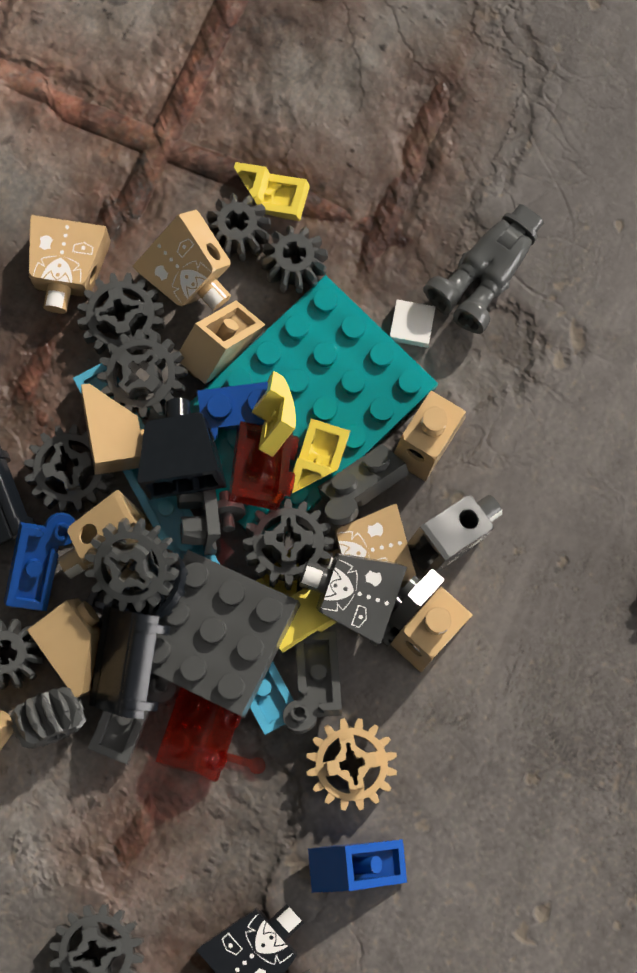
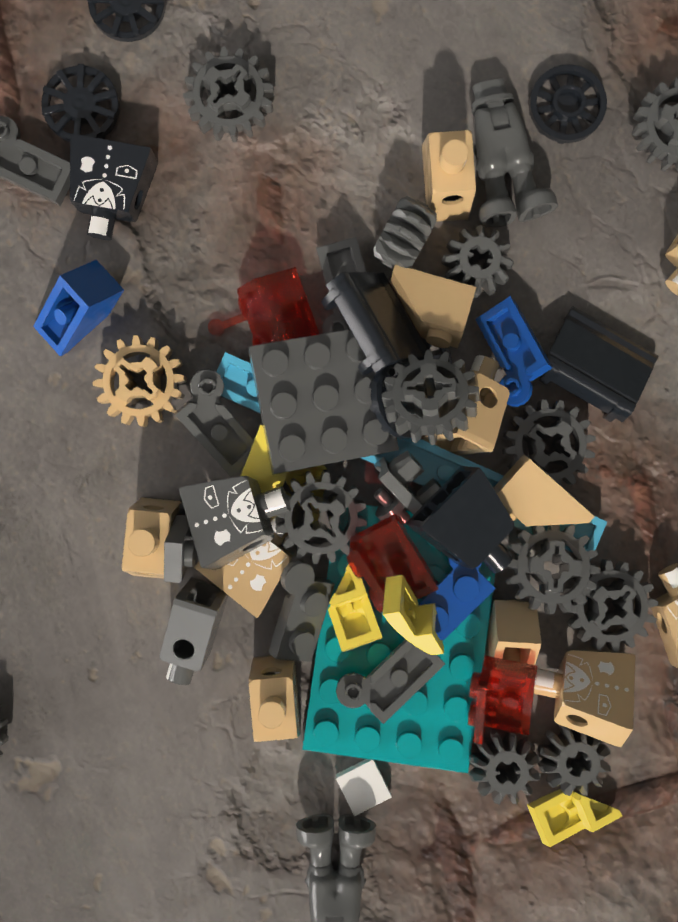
camera: 140 degrees right, 10 degrees up
none -> dark grey hinge [336,639,445,724]
none -> clear red bracket [468,656,538,745]

